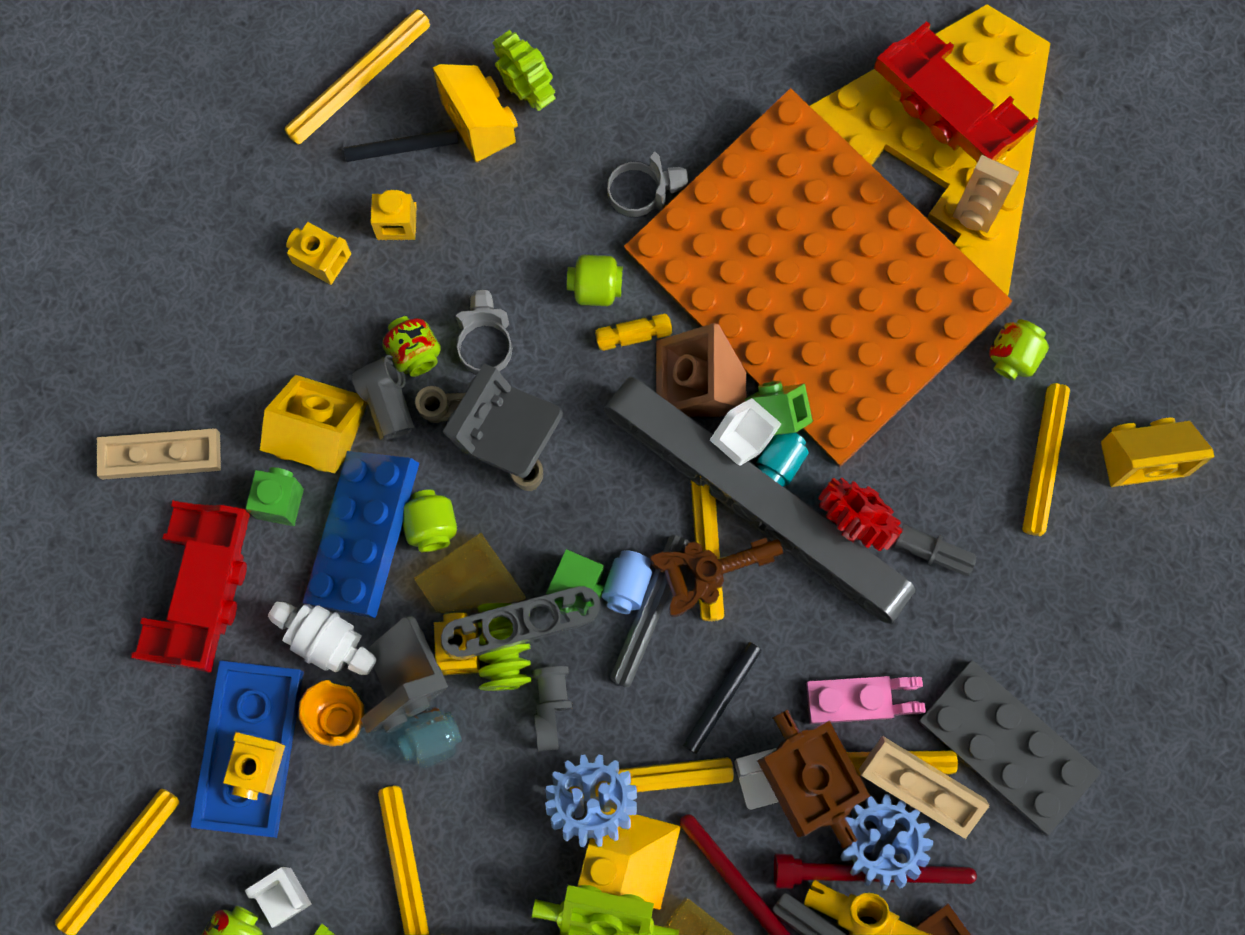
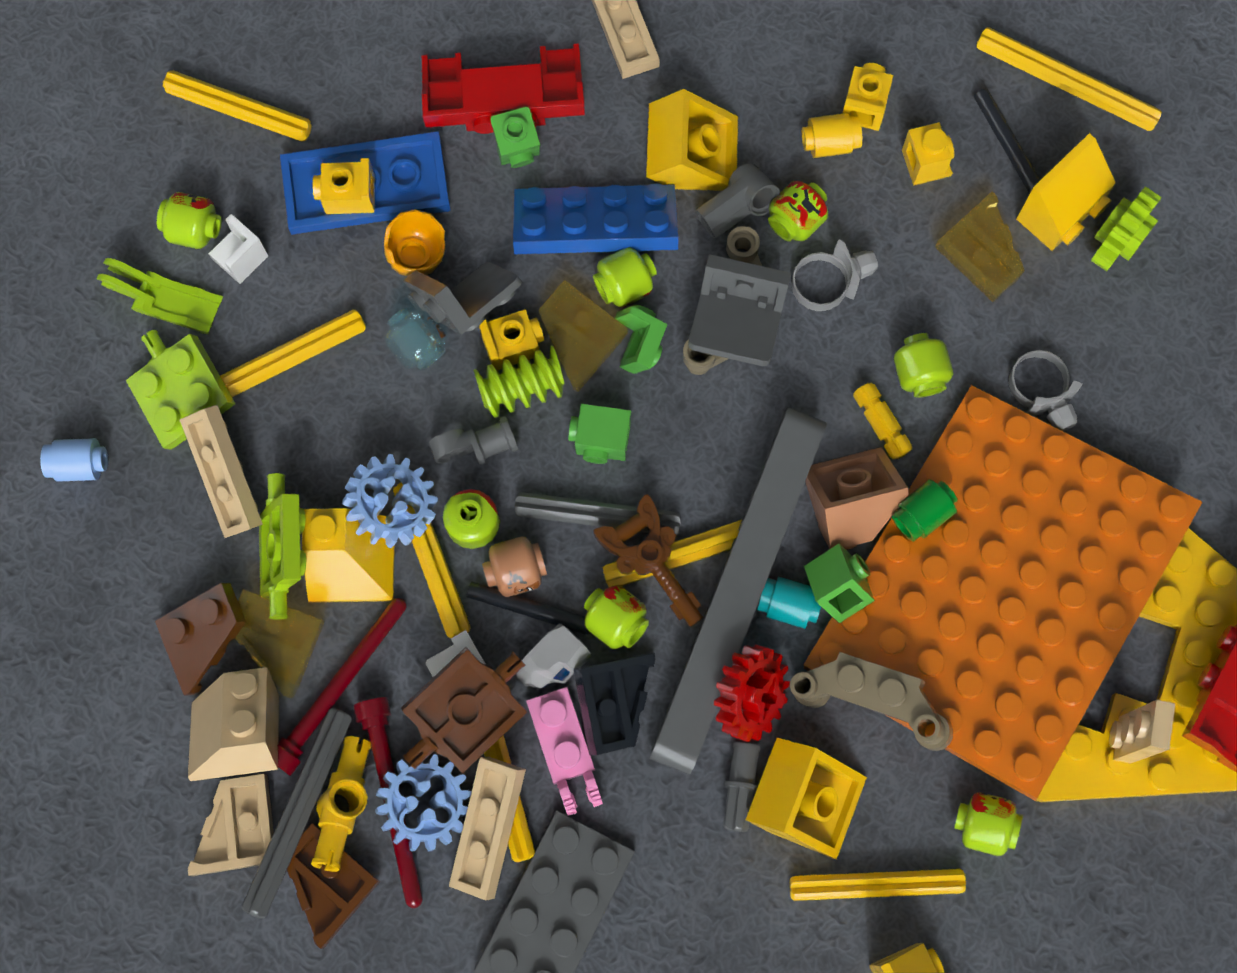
camera: 75 degrees right, 0 degrees up
bright green brick [246,467,304,526] -> none
white piece [268,602,376,675] -> none
dark grey beam [441,586,600,660] -> none
light blue brick [602,550,652,614] -> none
white panel [710,398,781,465] -> none
none -> lime head [442,489,500,549]
none -> nougat head [482,537,547,597]
none -> bright green bracket [491,107,540,168]
none -> light grey rock [516,623,591,688]
none -> black wing [573,653,656,755]
none -> lime head [584,585,649,649]
none -> bright green bracket [614,305,667,374]
none -> yellow slope [745,738,867,860]
none -> dark tan plate [790,652,953,751]
none -> yellow brick [801,113,862,158]
none -> green brick [892,479,958,542]
none -> clear yellow wing [935,192,1025,302]

